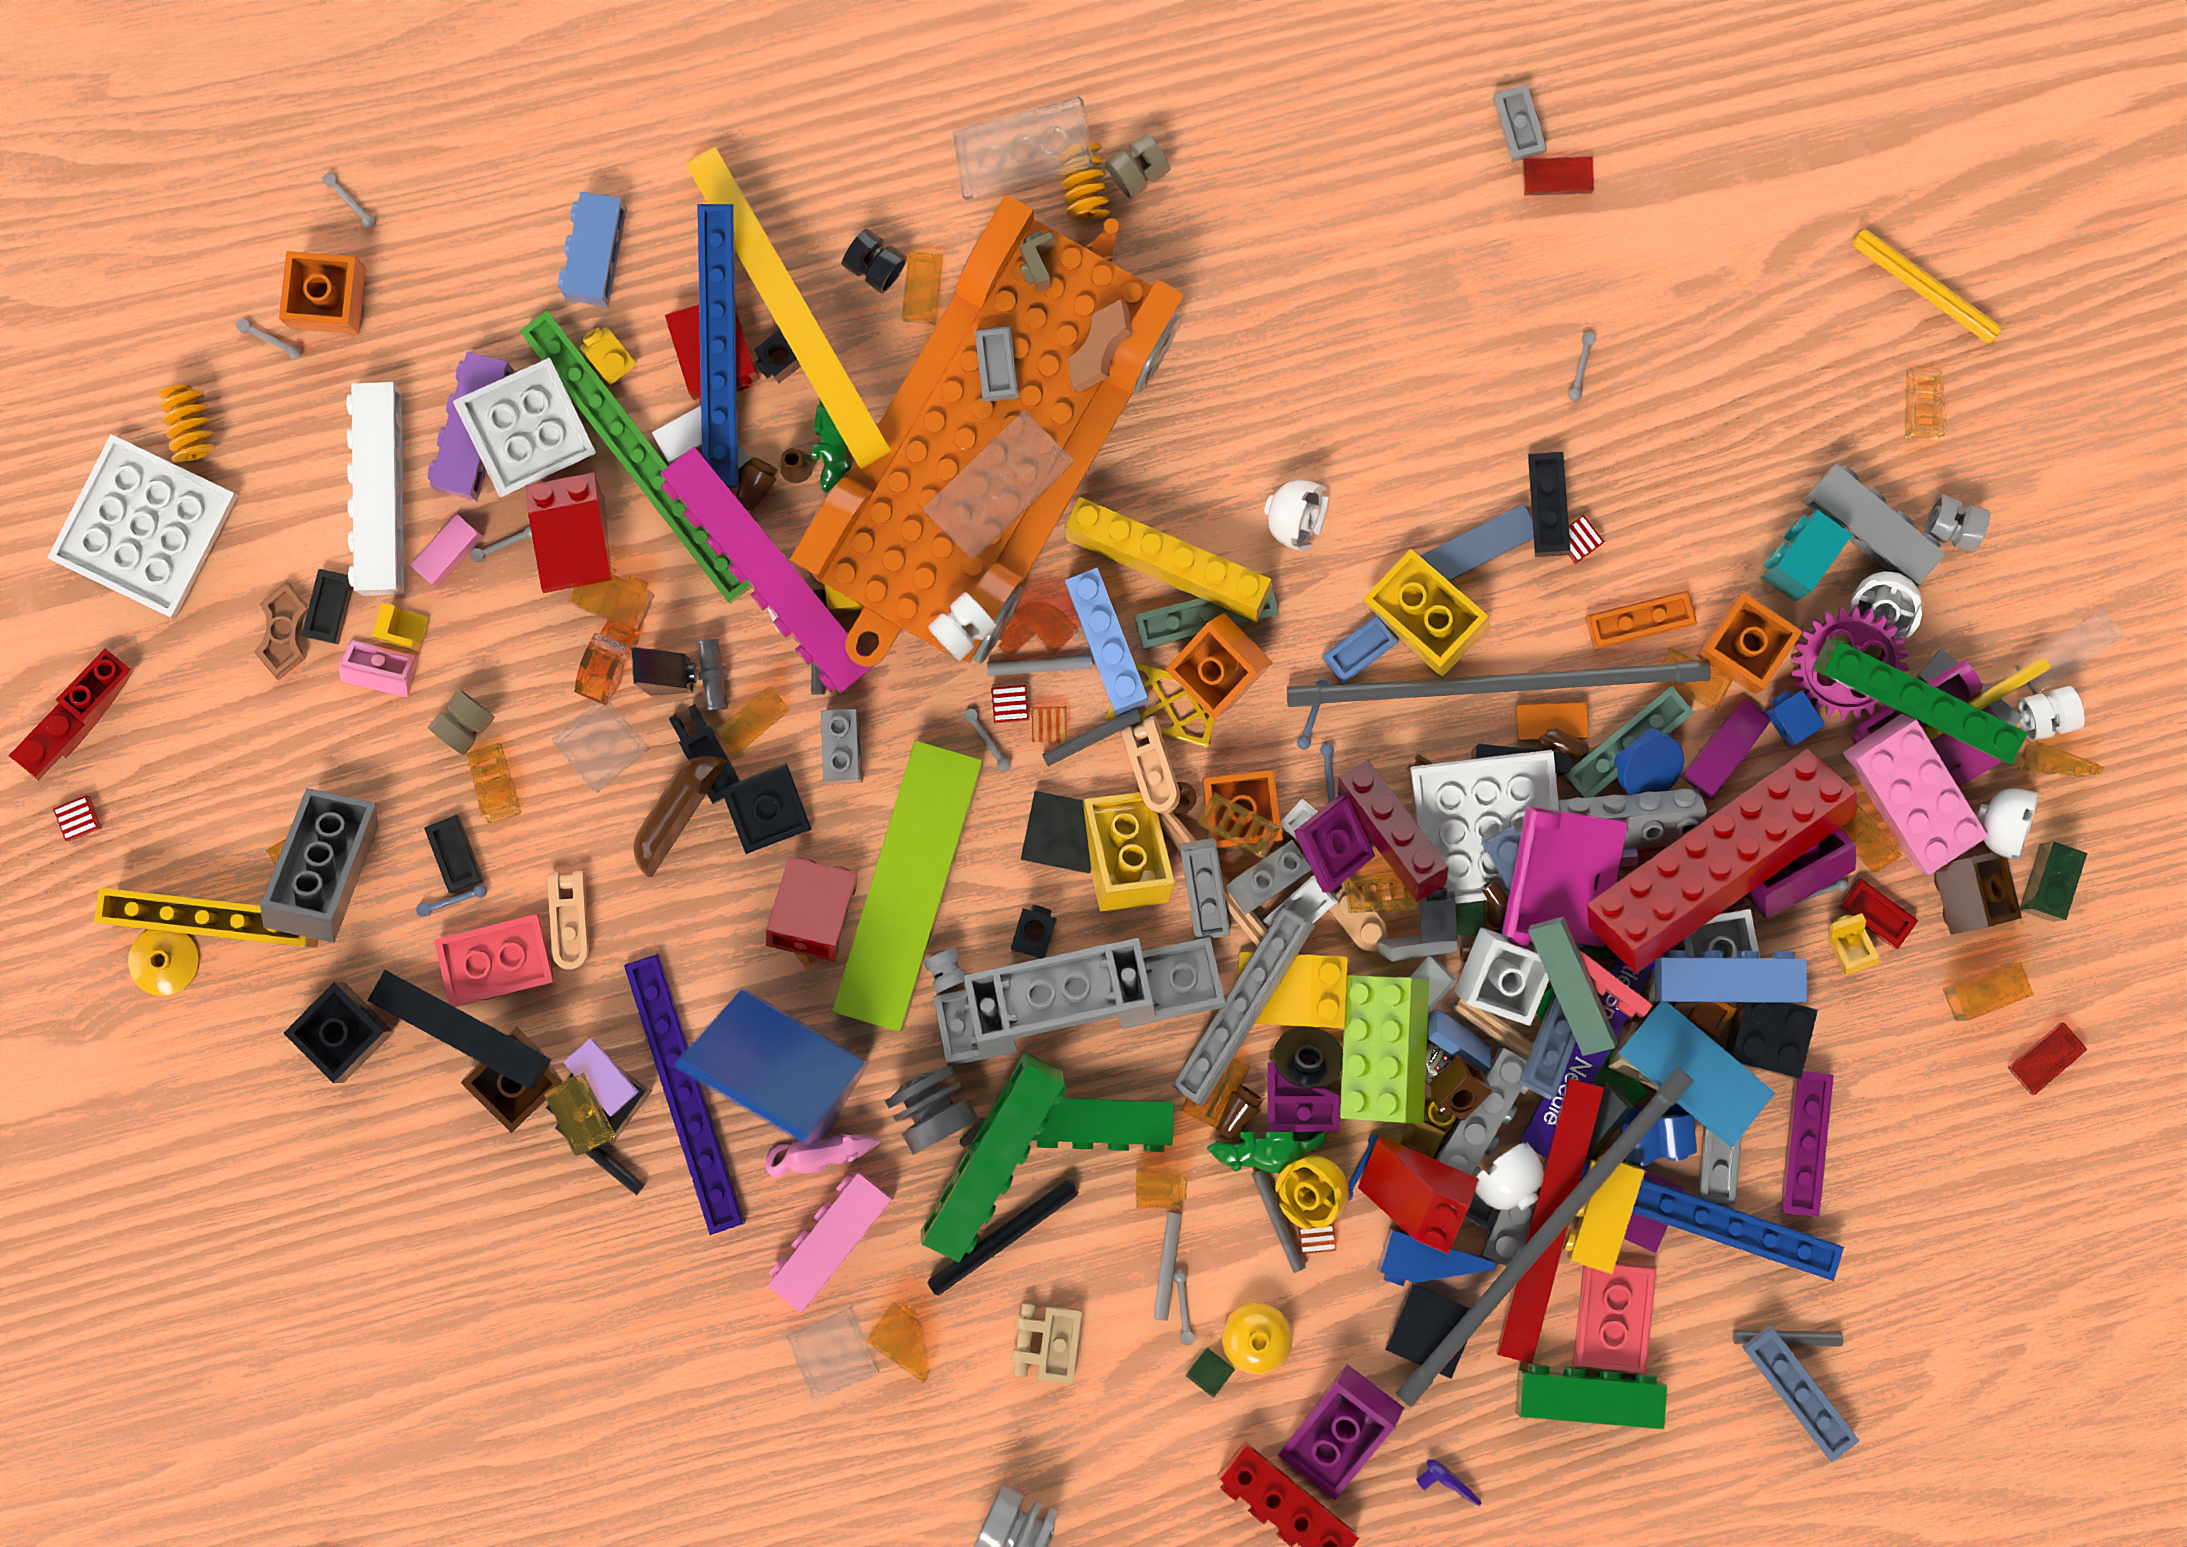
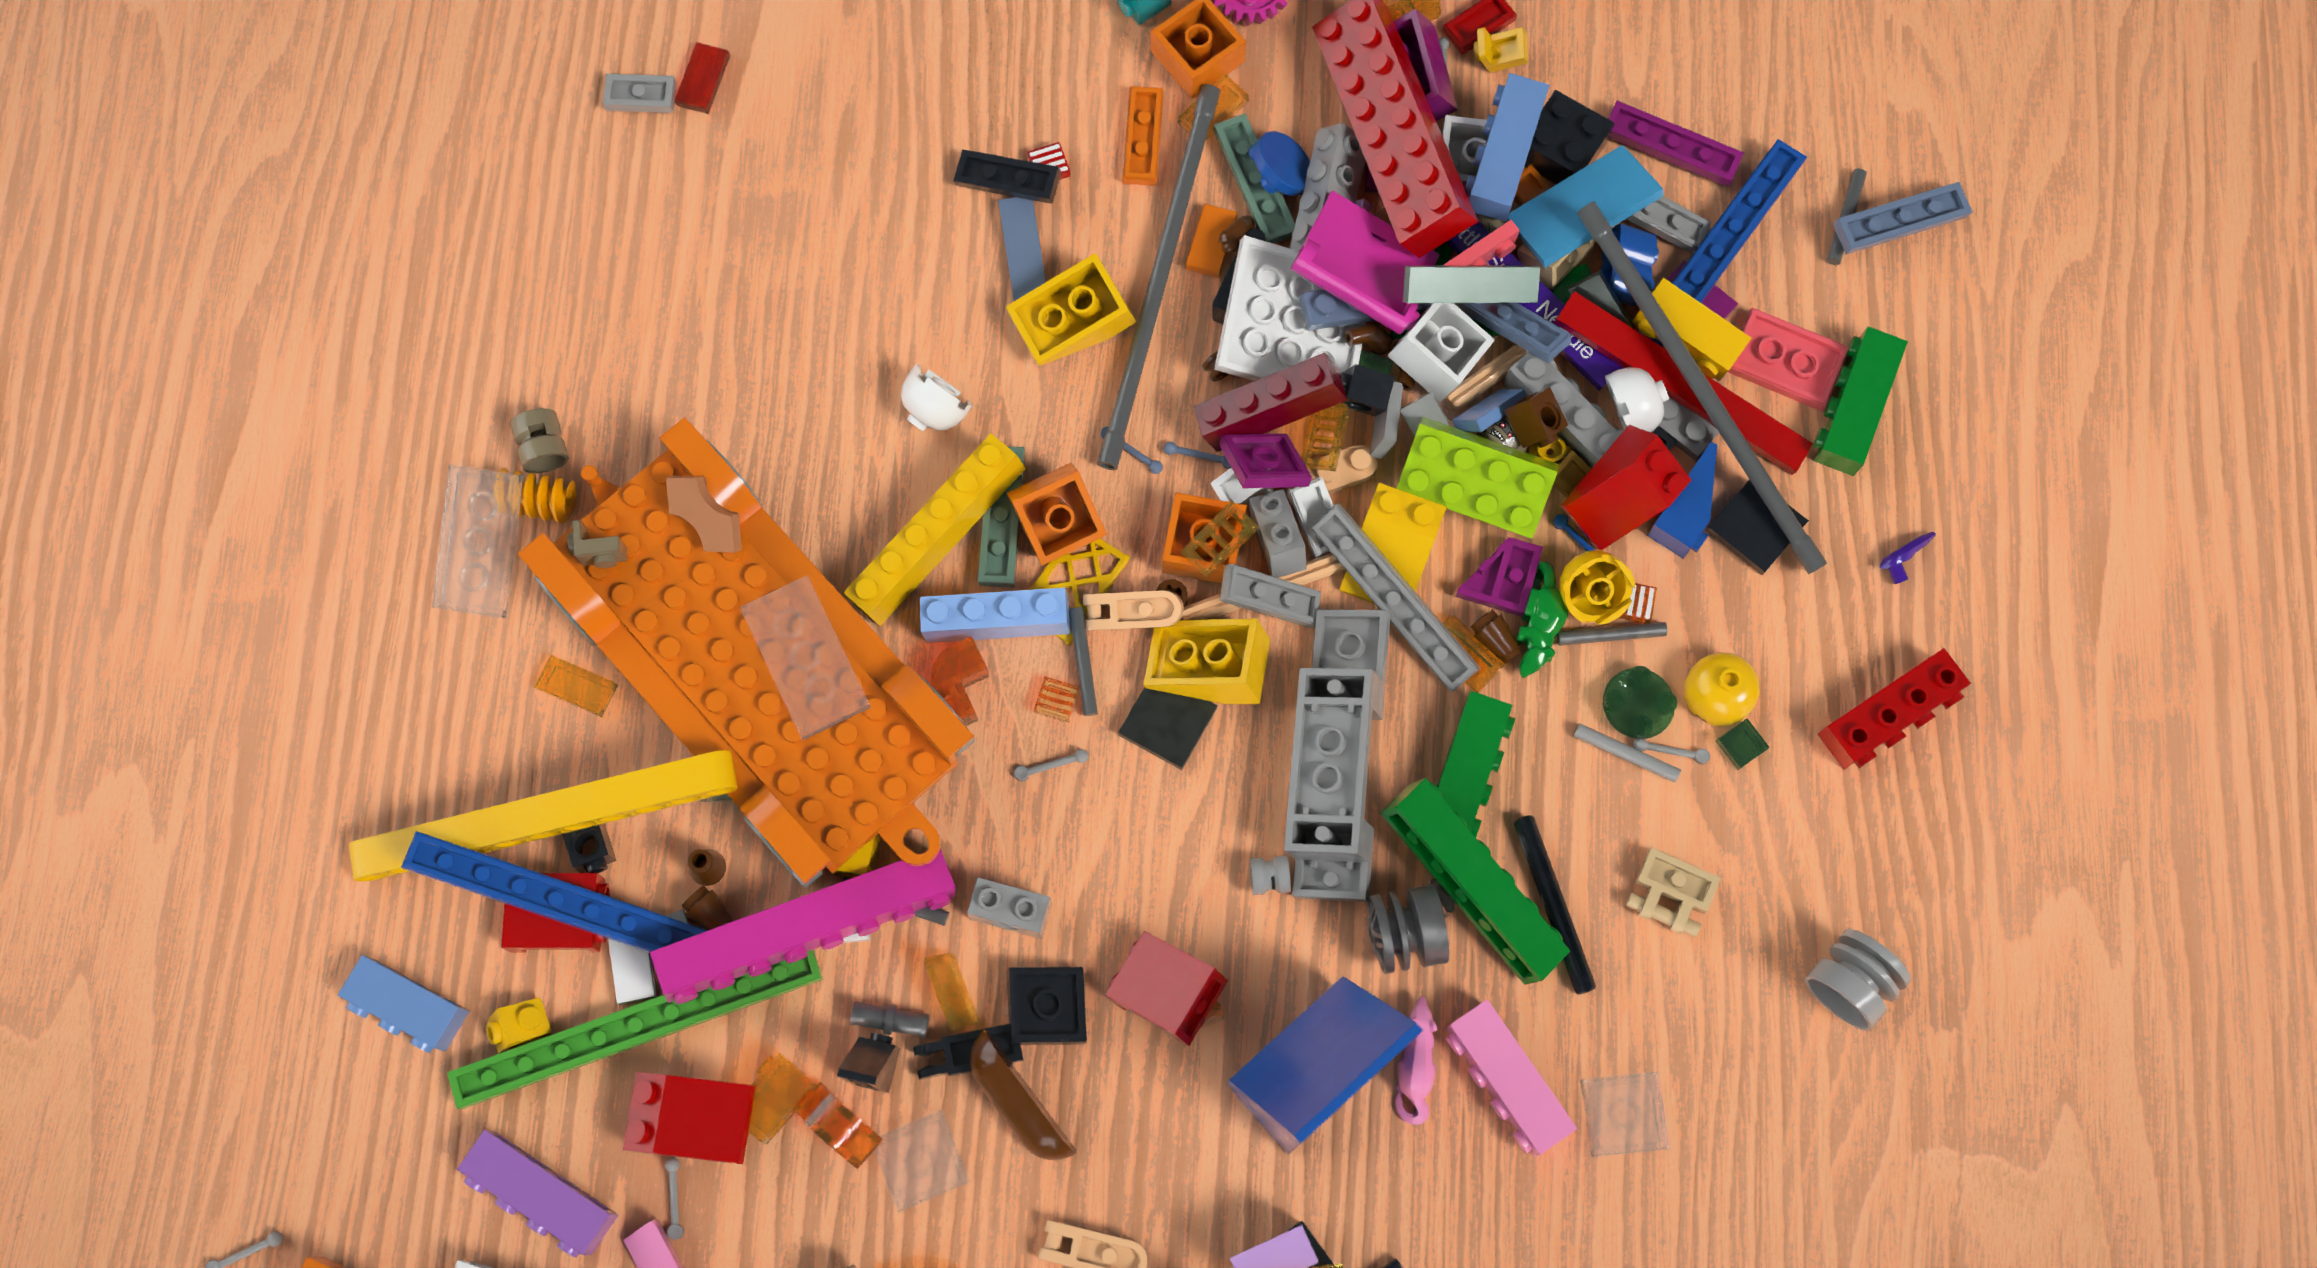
camera: 75 degrees left, 10 degrees down
white plate [453,358,596,497] -> none
dark purple tile [624,954,745,1235] -> none
green animal [812,400,851,493] -> none
lime tile [832,740,983,1032] -> none
black wheel [842,228,907,294] -> none
clear yellow slope [866,1302,930,1383] -> none
white wheel [928,592,997,661] -> none
light grey tile [975,326,1019,403] -> none
light grey bar [987,654,1093,676] -> none
tile [991,685,1029,724] -> none
black brick [1010,904,1057,959] -> none
clear yellow brick [1135,1168,1187,1208] -> none
black dish [1273,1027,1343,1089] -> none
magenta slope [1278,1364,1404,1500] -> none
medium blue tile [1321,615,1399,685] -> none
light grey hinge [1568,332,1596,401] -> none
magenta slope [1680,697,1772,799] -> none
blue brick [1765,690,1825,748] -> none
none -> clear green dish [1603,666,1678,739]

